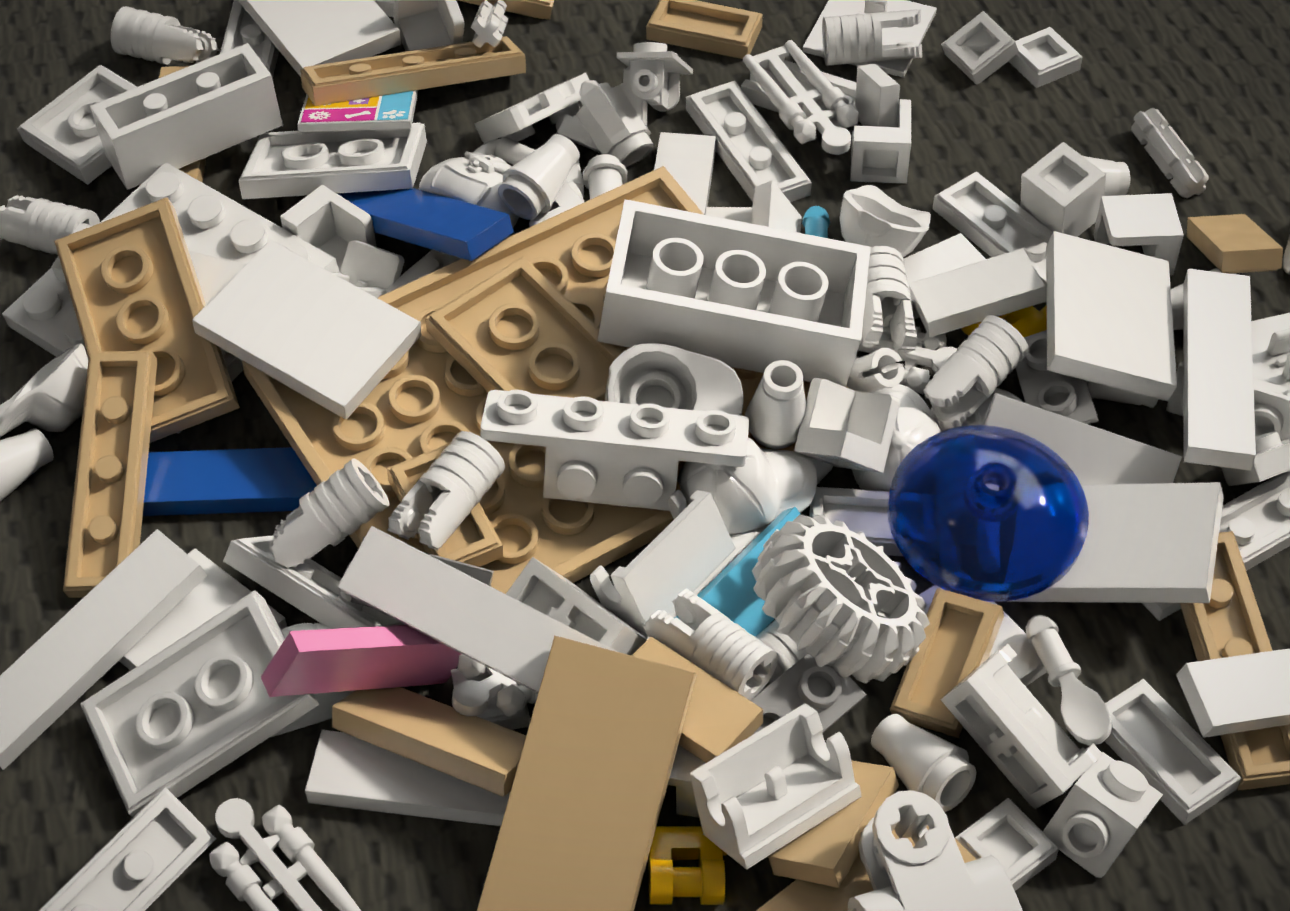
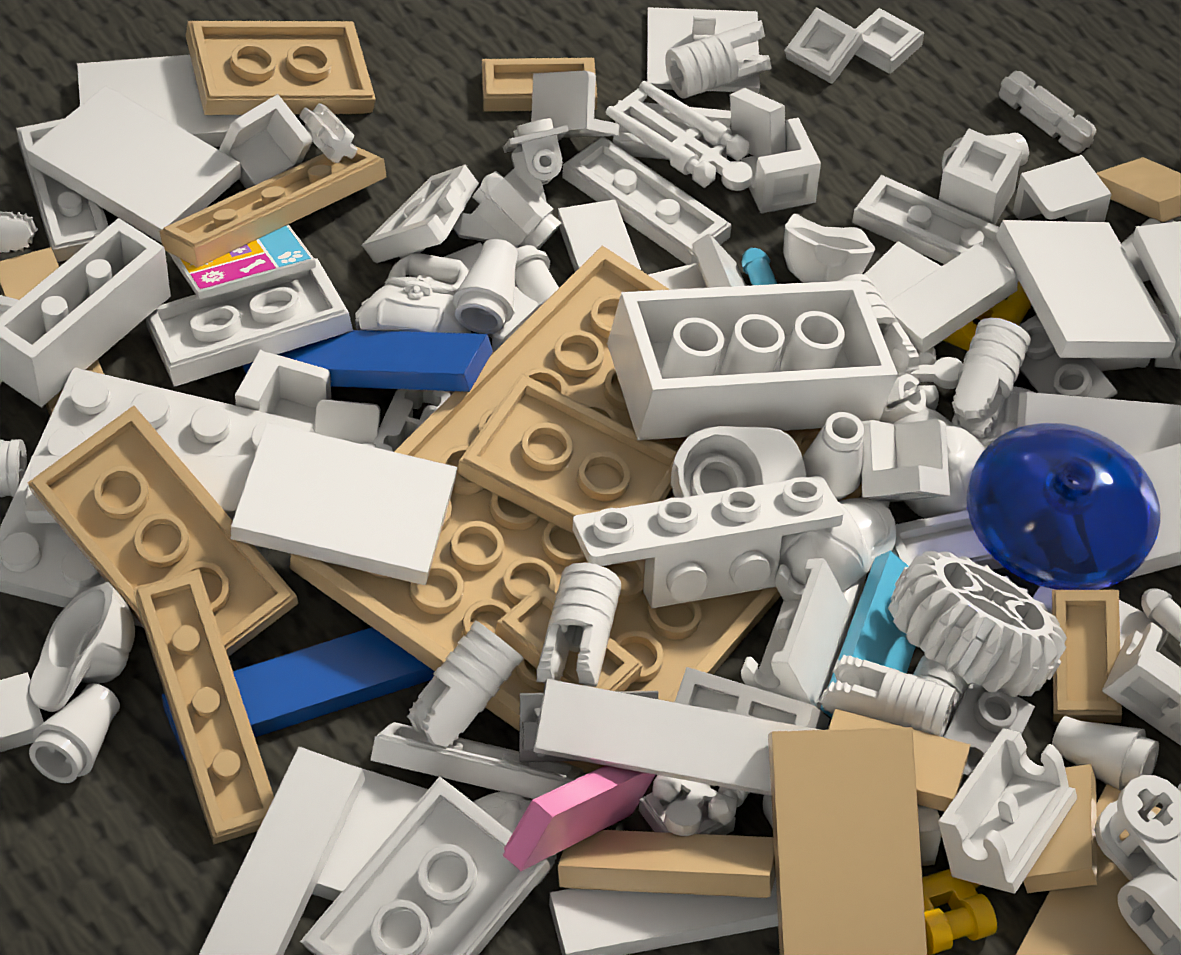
camera: 25 degrees left, 0 degrees up
none -> white panel [531,71,619,138]

